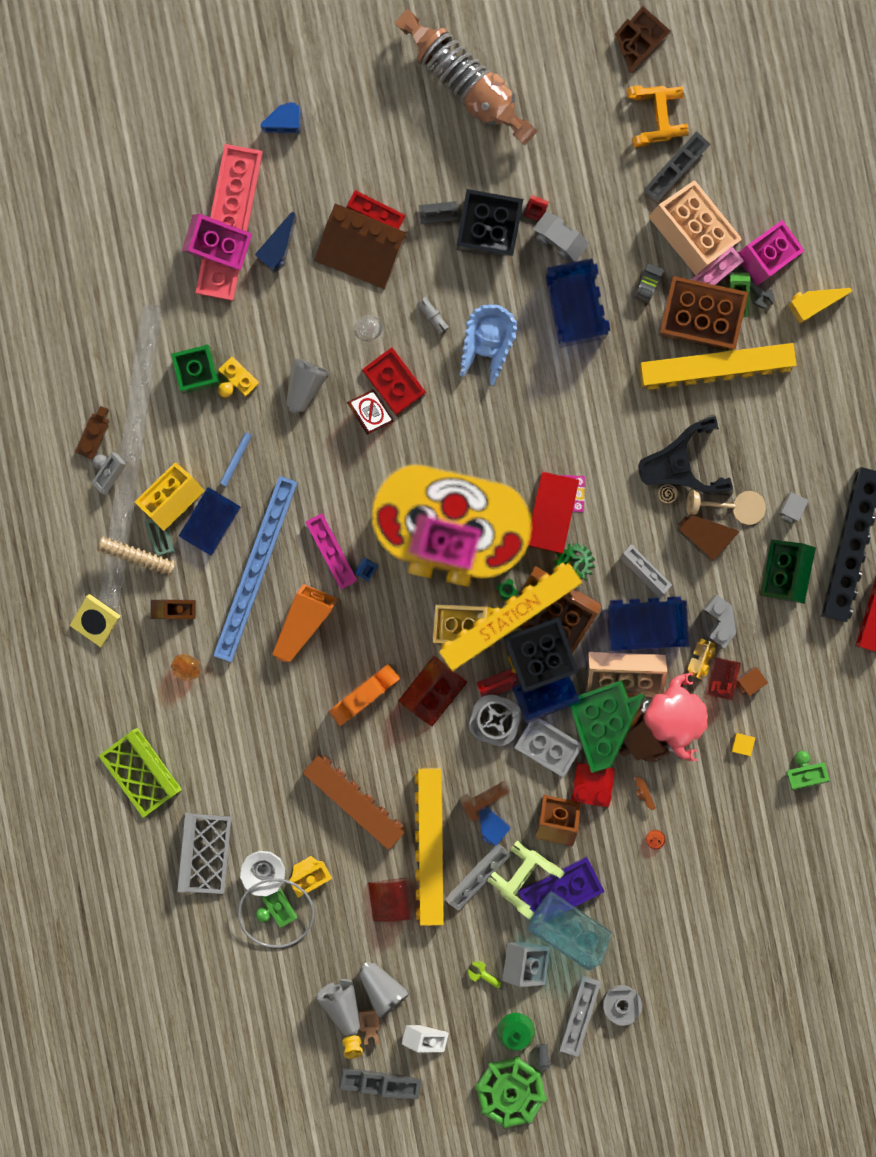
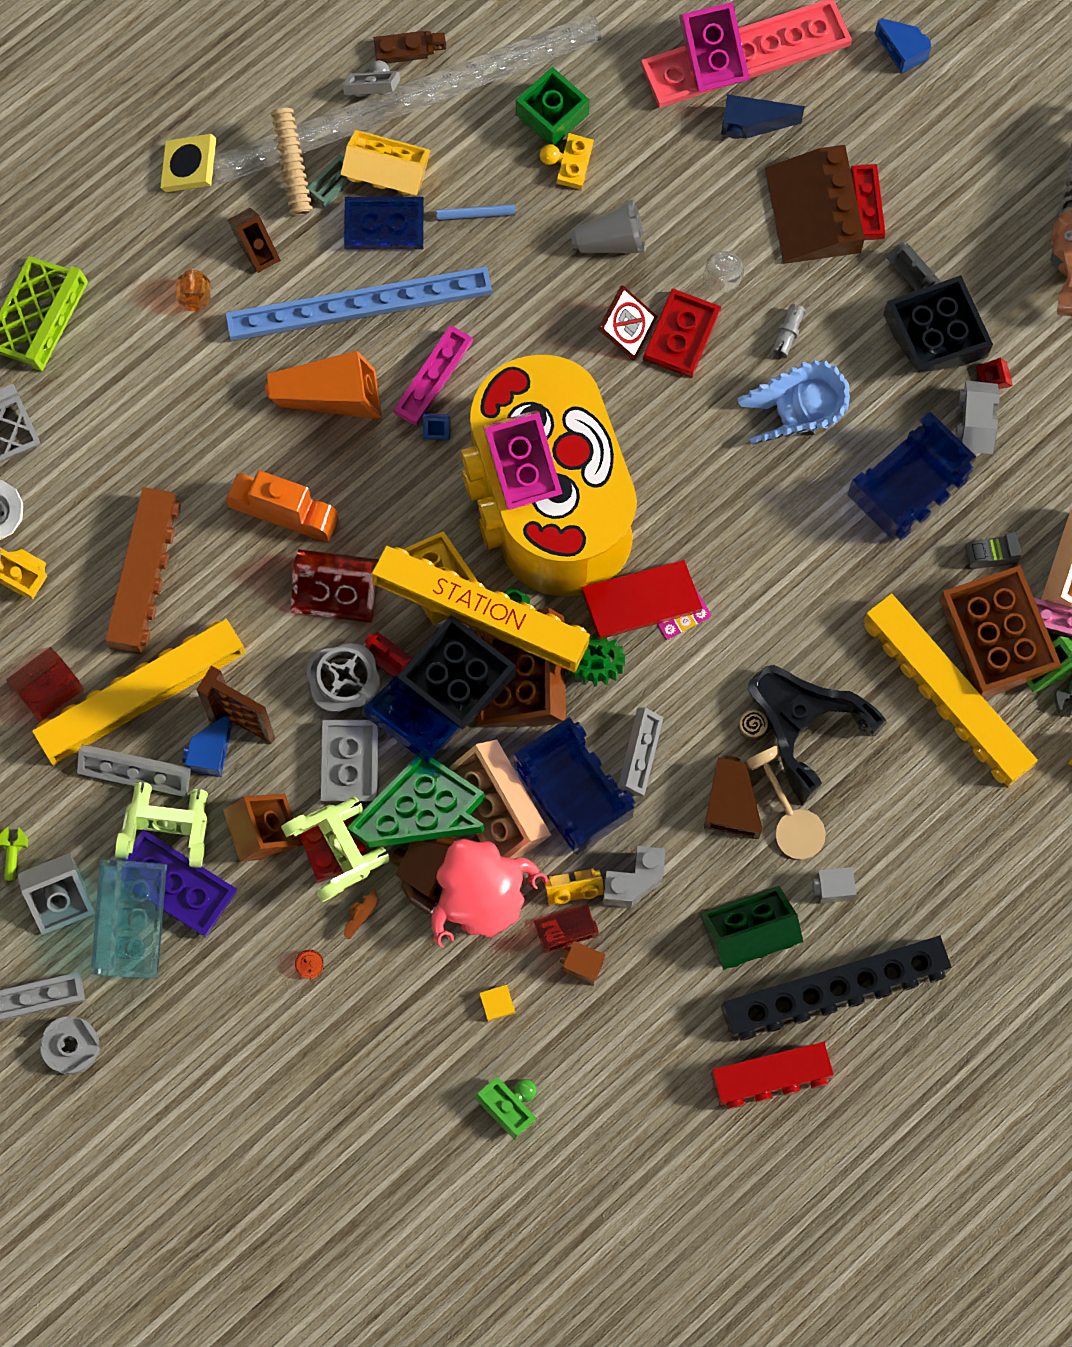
camera: 55 degrees right, 15 degrees down
none -> yellowish green connector [281,796,389,902]

